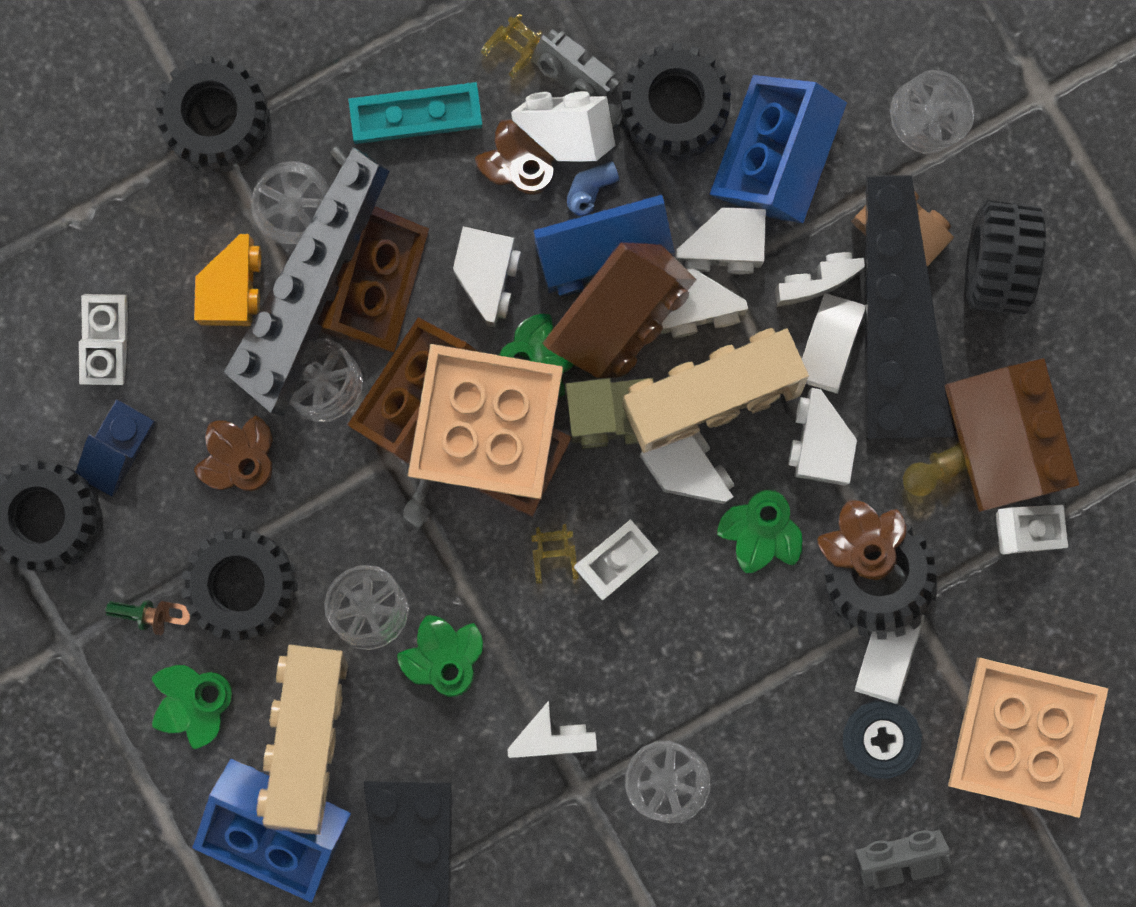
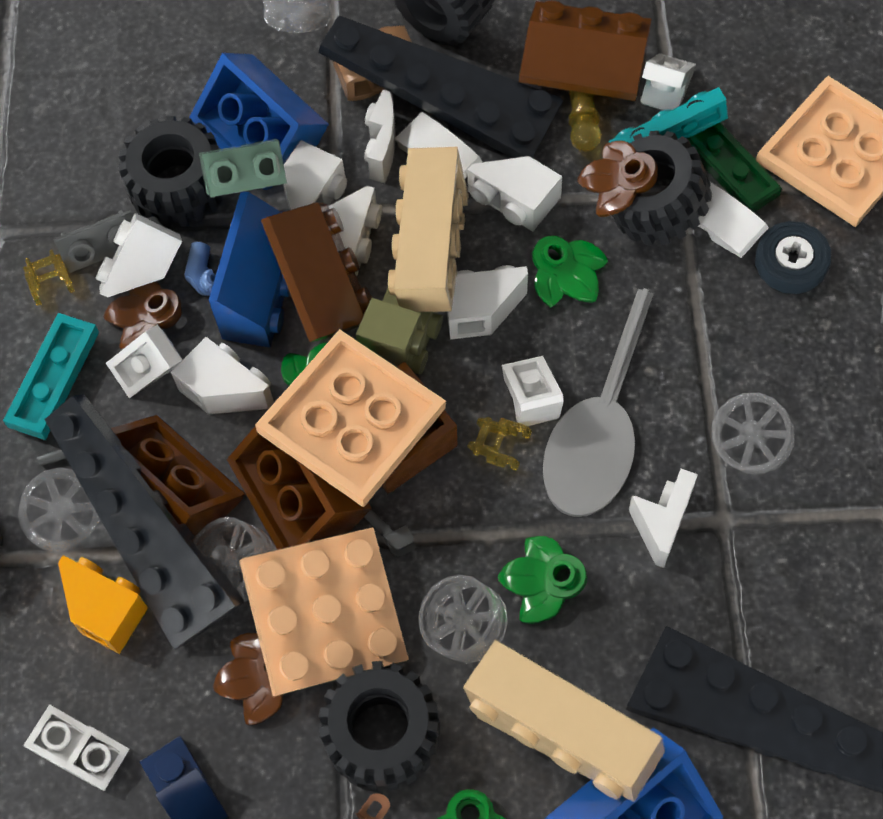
camera: 60 degrees left, 20 degrees down
none -> white slope [106,324,183,398]
none -> sand green hips [199,139,287,197]
none -> light nougat plate [239,527,409,697]
none -> light grey piece [543,288,654,517]
none -> teal plate [608,87,728,143]
none -> dark green tile [687,122,782,213]

